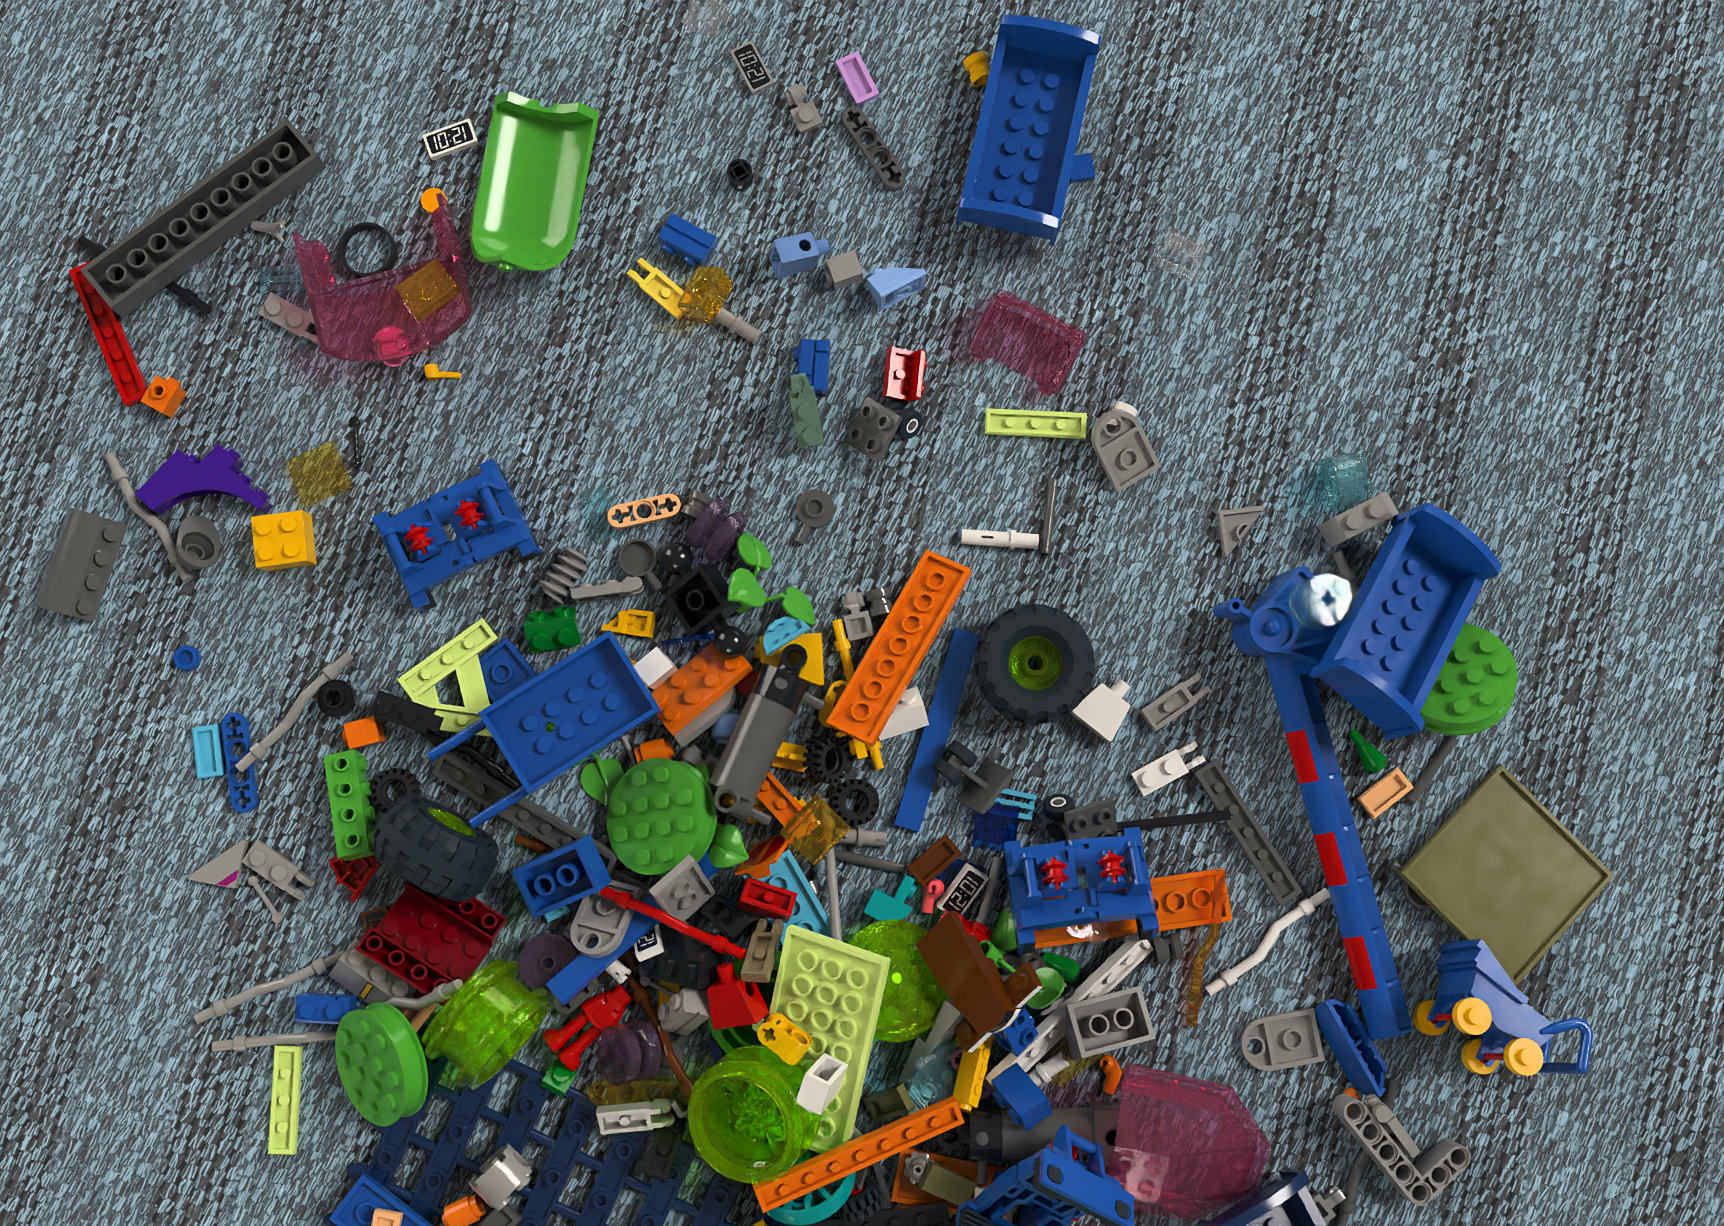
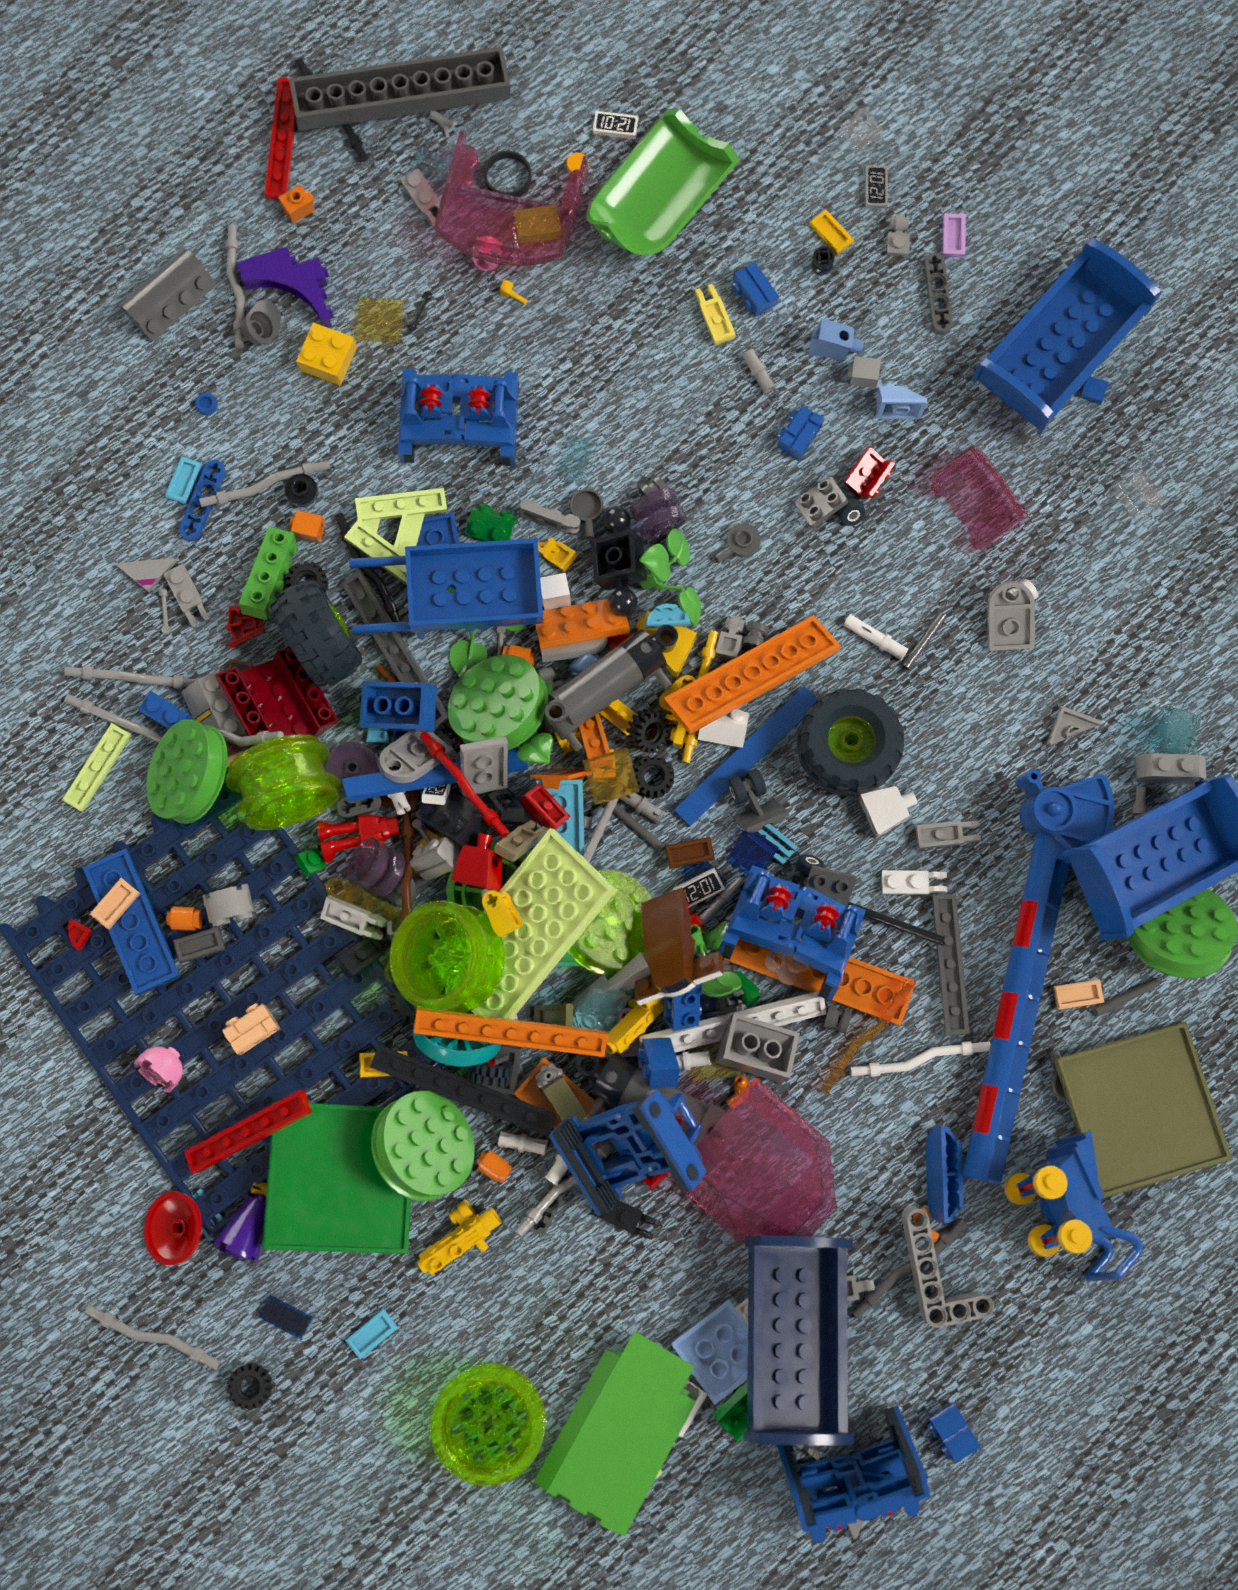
camera: 30 degrees right, 5 degrees down
black hinge [369,690,444,734] -> none
light grey piece [539,546,592,604] -> none
light nougat beam [607,494,681,530] -> none
clear blue piece [661,634,716,646] -> none
clear yellow brick [677,265,734,324] -> none
sand green hinge [788,373,824,448] -> none
white brick [795,1053,849,1115] -> none
teal brick [863,874,917,923] -> none
coral arm [920,879,944,913] -> none
yellow wheel [963,51,990,87] -> none
yellowish green tile [984,408,1087,439] -> none
light grey tile [1240,1007,1325,1071] -> none
clear light blue brick [1289,573,1353,630] -> none
green cone [1348,728,1388,775] -> none
light grey hinge [1363,1093,1420,1158] -> none
none -> yellow tile [809,209,854,255]

